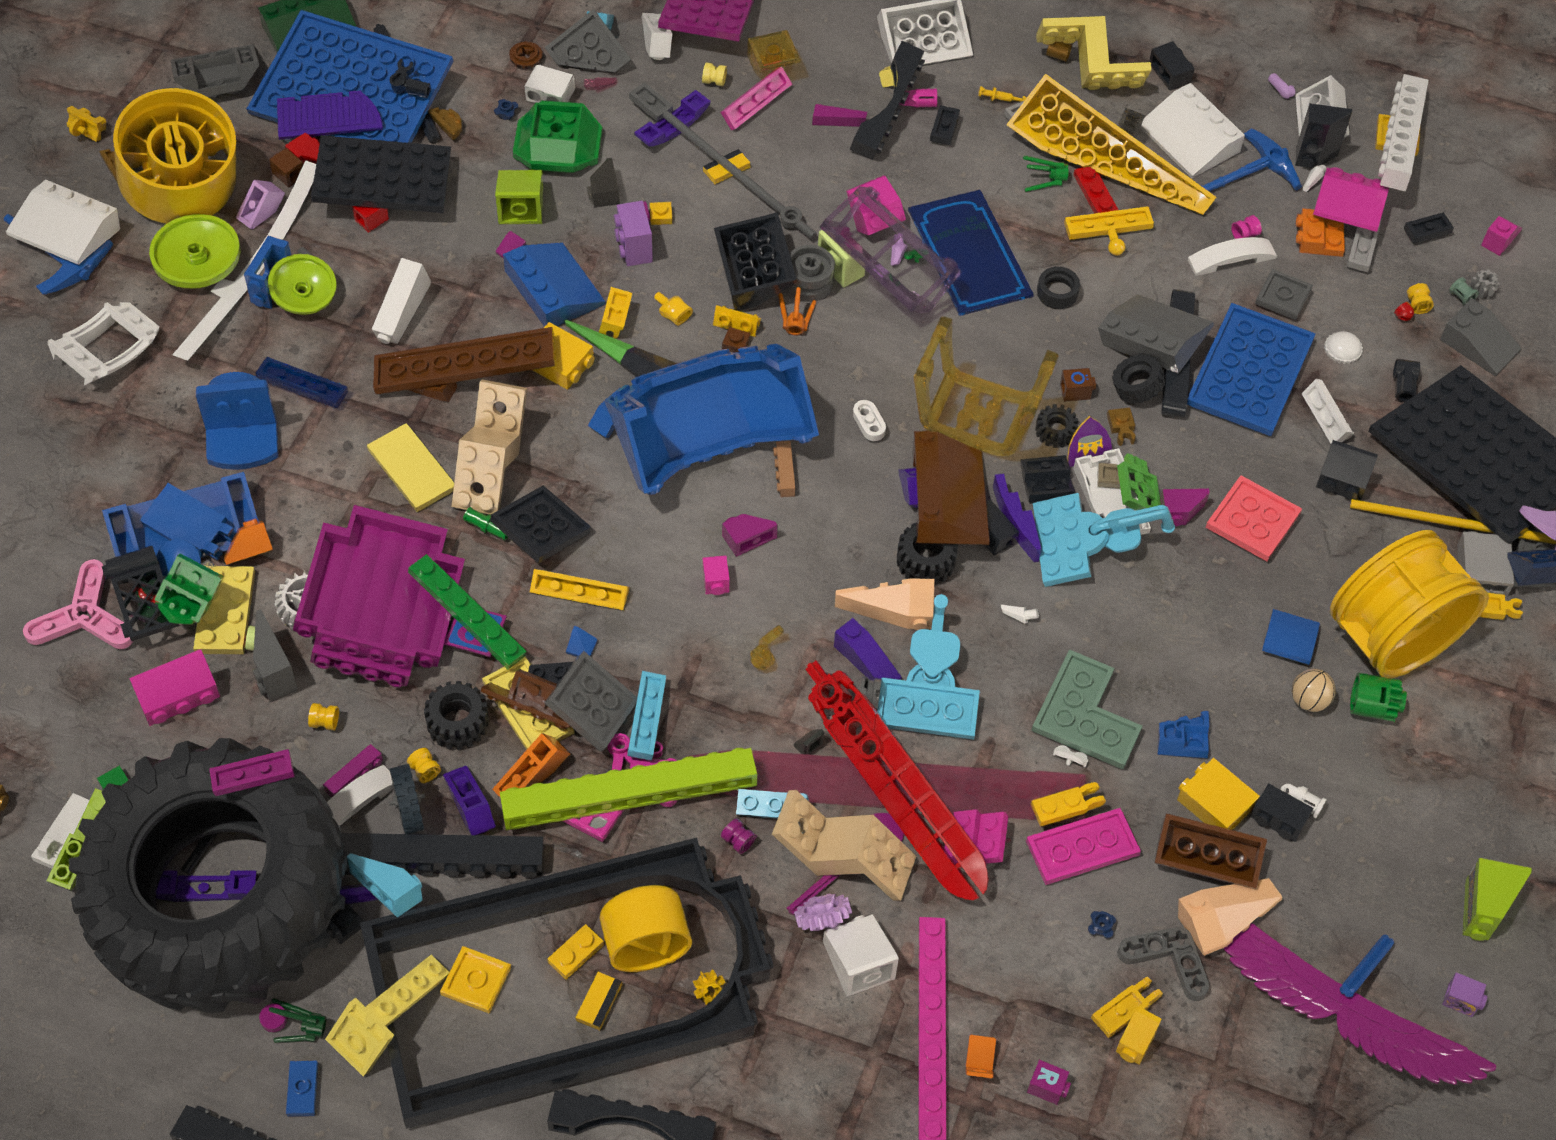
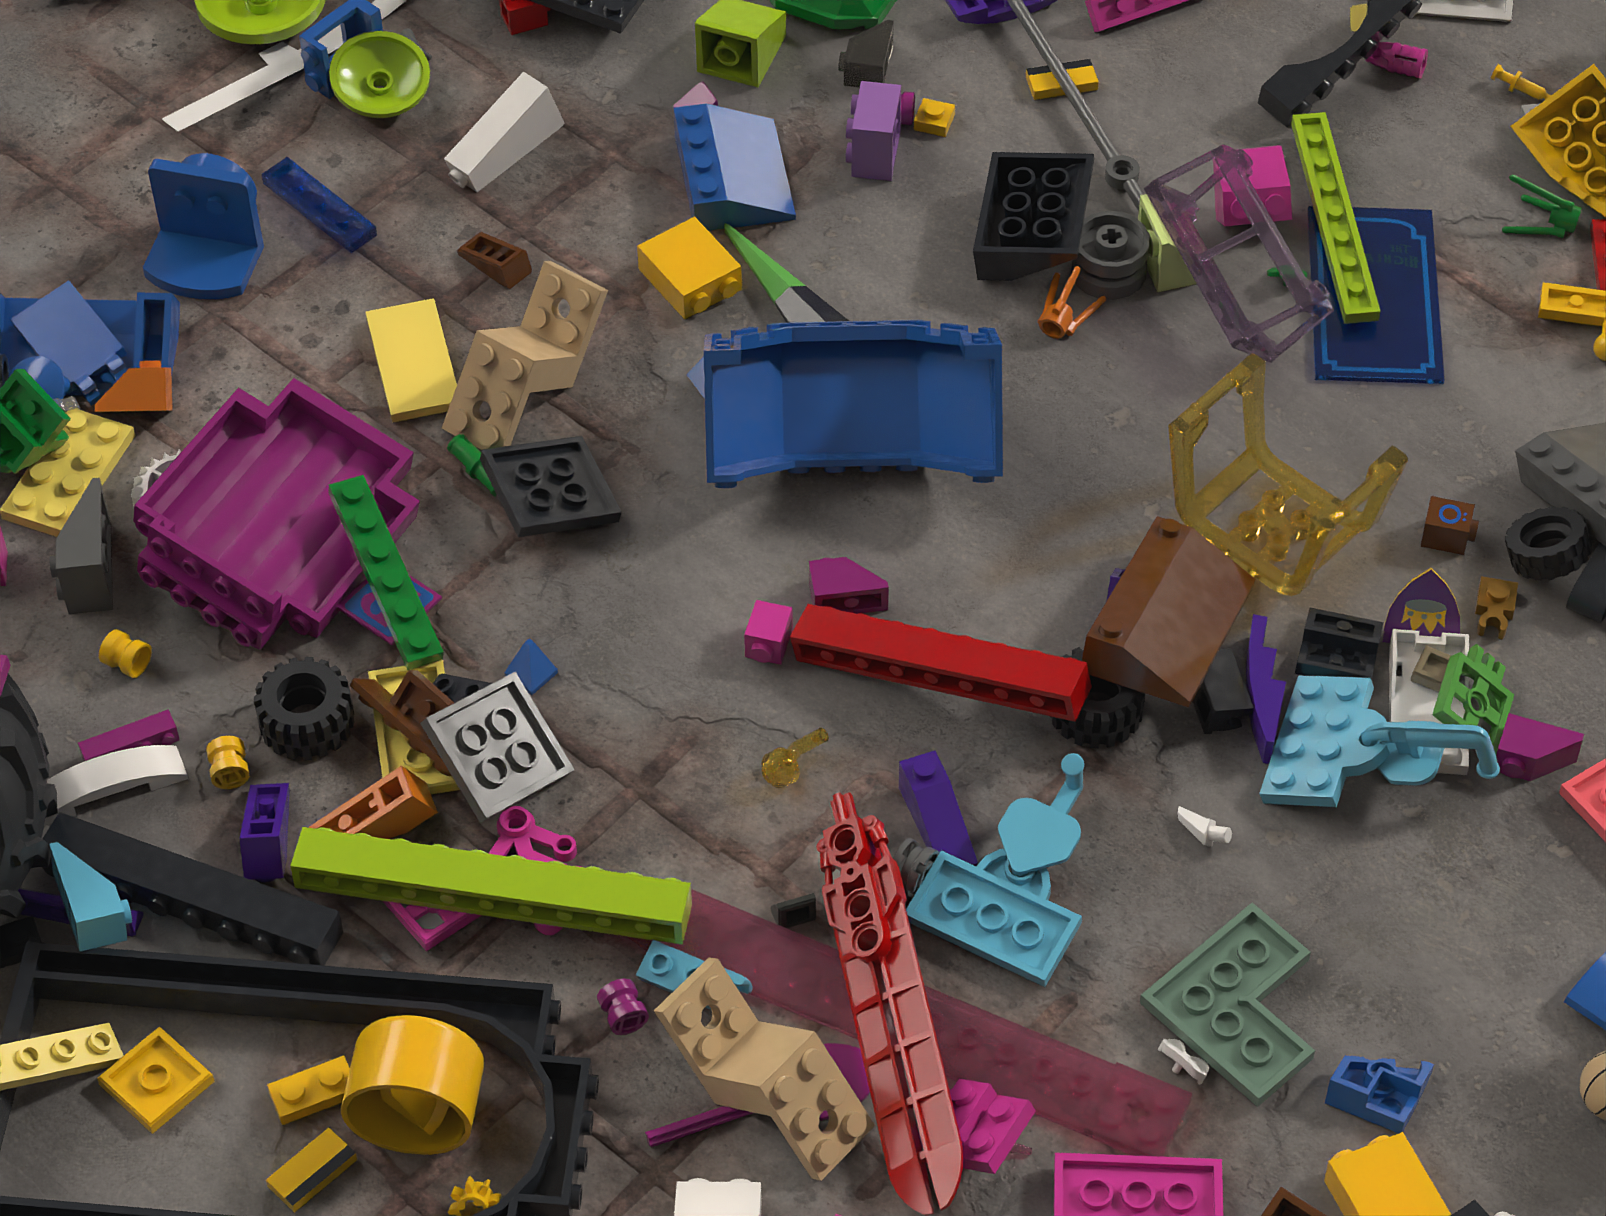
camera: 25 degrees right, 5 degrees down
white wedge [48,302,159,385] -> none
reddish brown plate [373,327,555,395] -> none
black wheel [388,764,425,834] -> none
yellow slope [530,569,630,610] -> none
yellow hinge [599,287,632,339] -> none
medium azure plate [627,671,666,761] -> none
yellow piece [654,292,693,326] -> none
yellow hinge [713,305,761,337] -> none
reddish brown plate [722,327,750,353] -> none
medium nougat piece [773,441,795,497] -> none
lavender gear [794,894,852,931] -> none
magenta piece [812,104,867,127] -> none
light nougat wedge [835,579,934,630] -> none
white plate [853,400,886,441] -> none
lavender bar [891,234,908,266] -> none
black plate [930,105,960,145] -> none
yellow hinge [1031,782,1106,826] -> none
black tyre [1035,404,1078,448] -> none
black tyre [1037,267,1080,309] -> none
none -> red brick [790,604,1092,721]
none -> lime plate [1291,112,1381,324]

